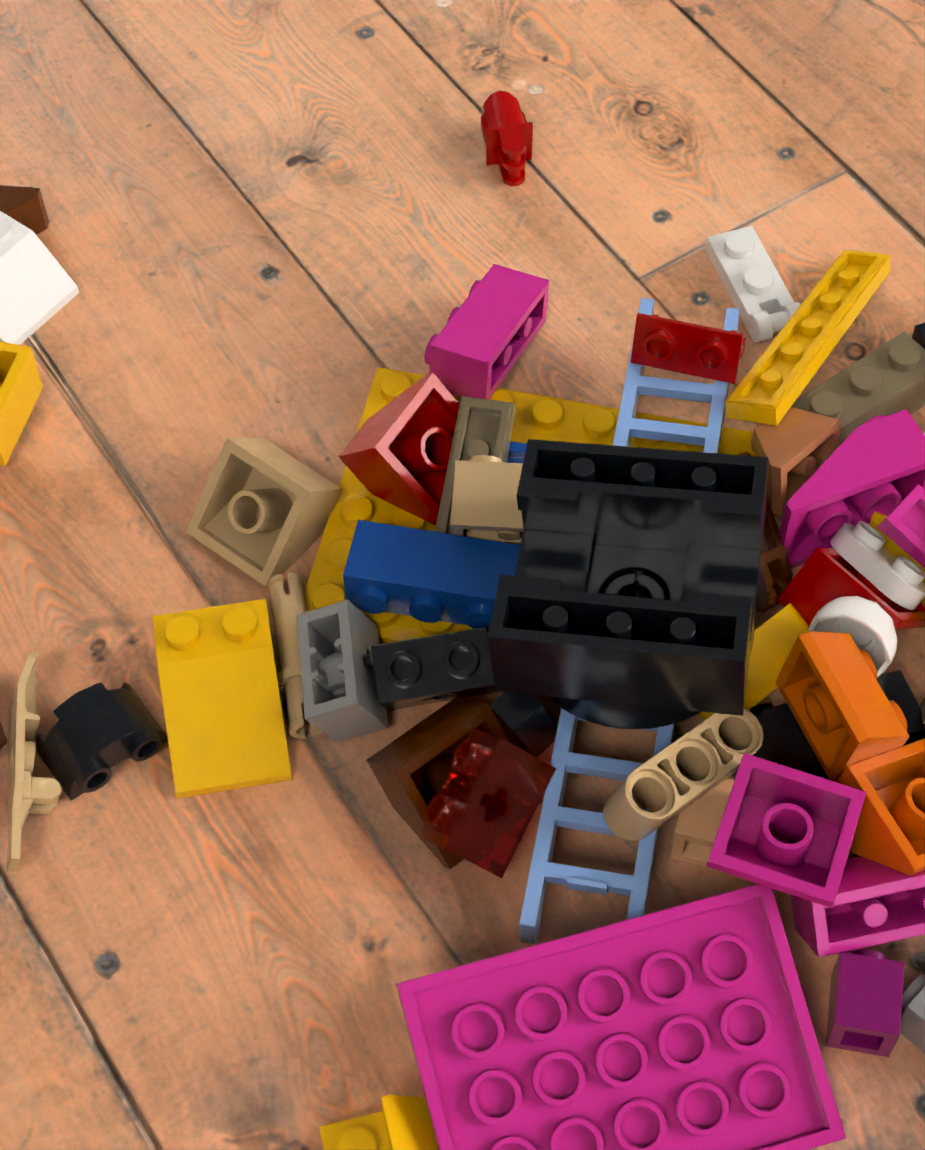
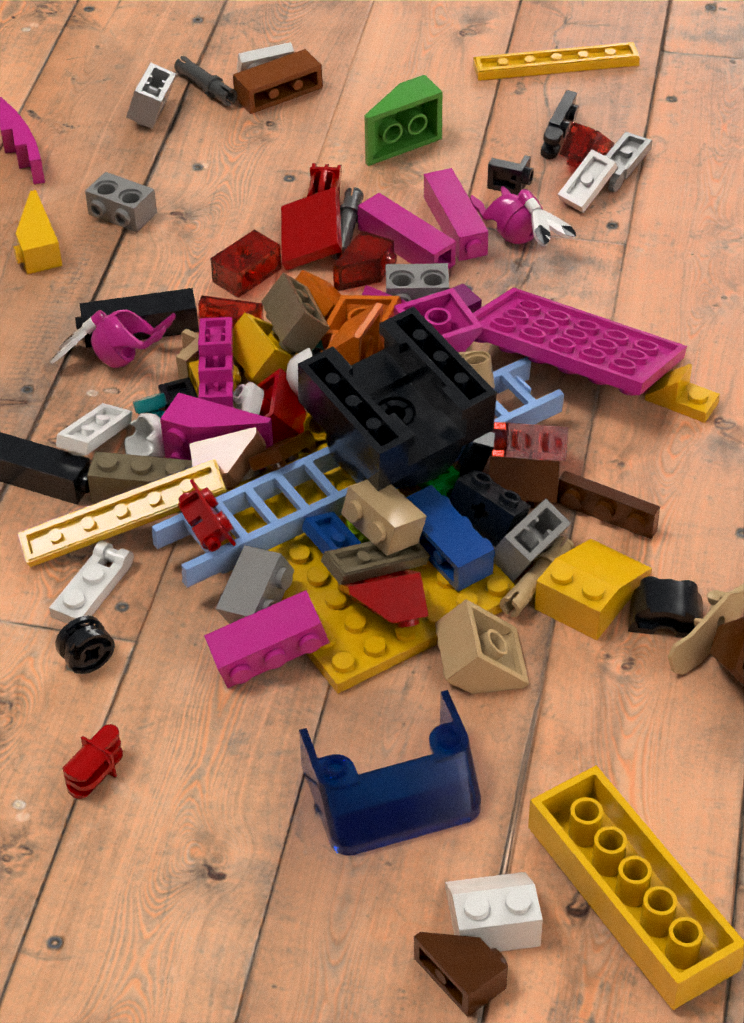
camera: 135 degrees left, 10 degrees down
none -> black wheel [55,615,115,674]
none -> light grey brick [215,545,294,624]
none -> clear blue windscreen [299,690,481,856]
none -> reddish brown plate [557,471,660,539]

